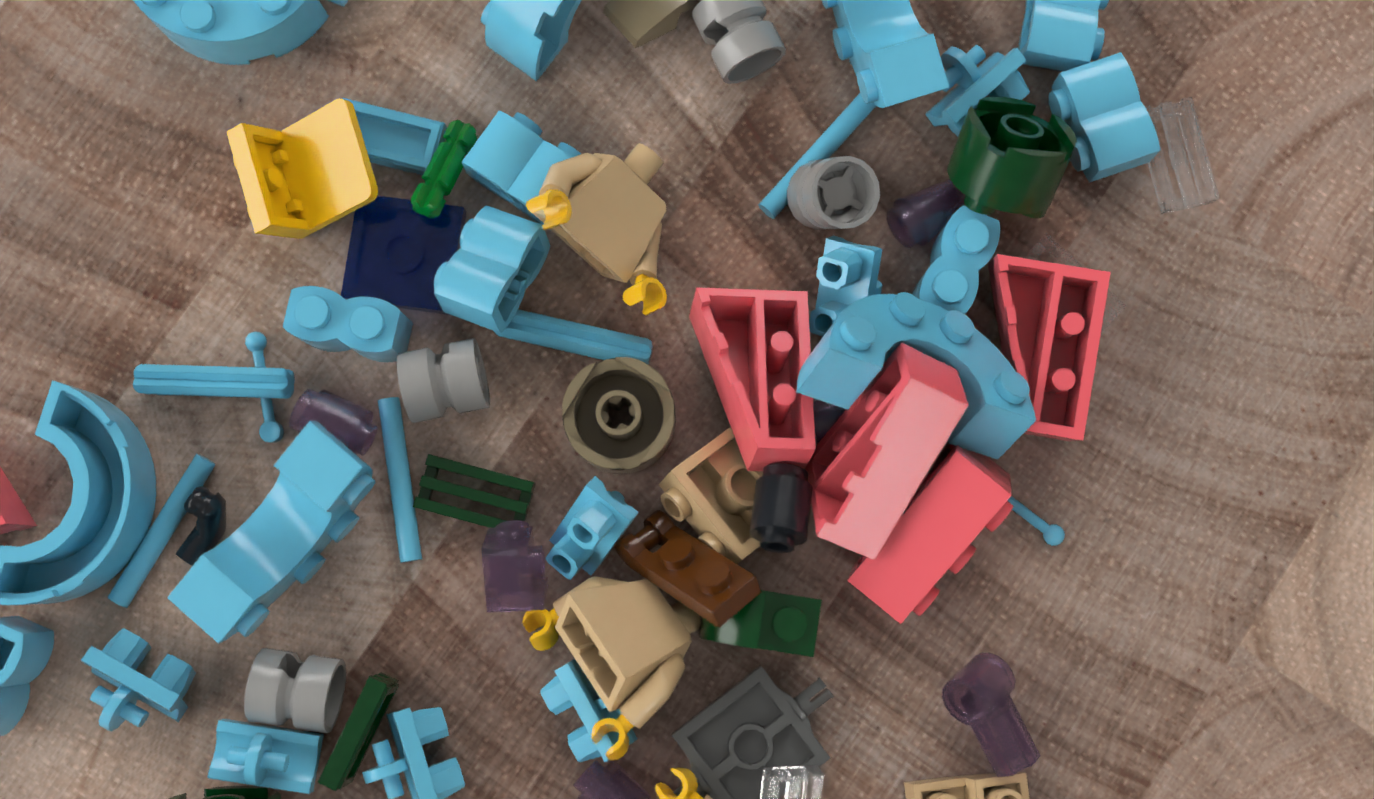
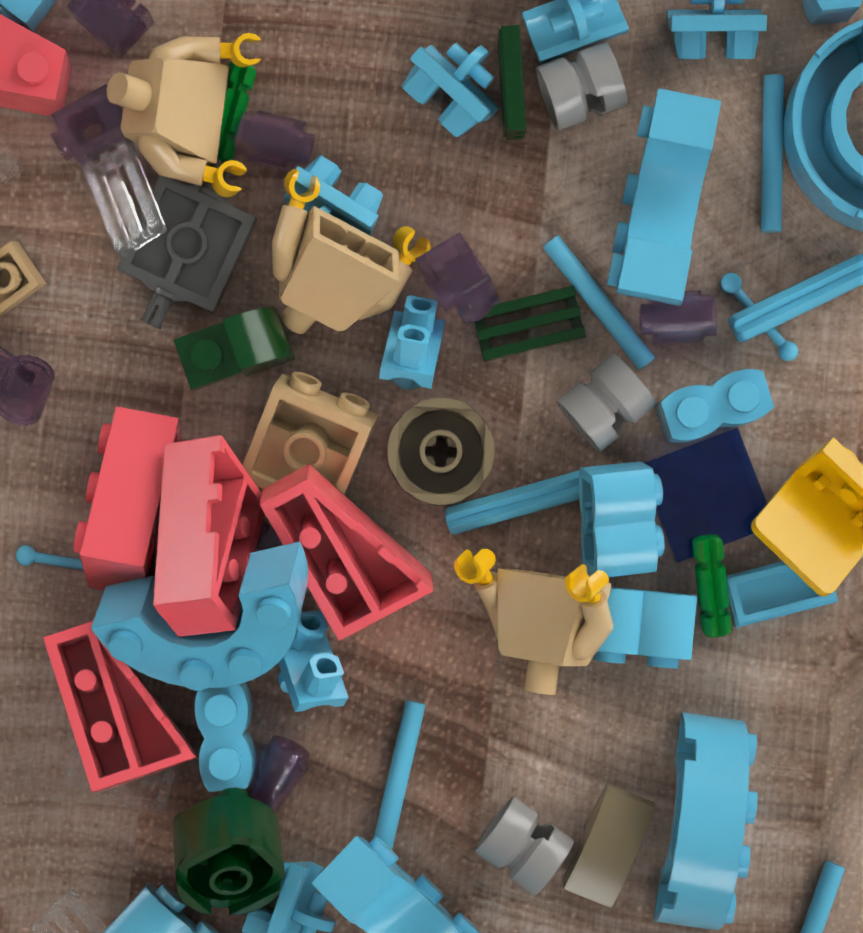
camera: 150 degrees right, 5 degrees up
black arm [176,486,226,566] -> none
reddish brown plate [615,510,761,628] -> none
black brick [750,463,813,553] -> none
light grey wheel [787,156,880,230] -> none

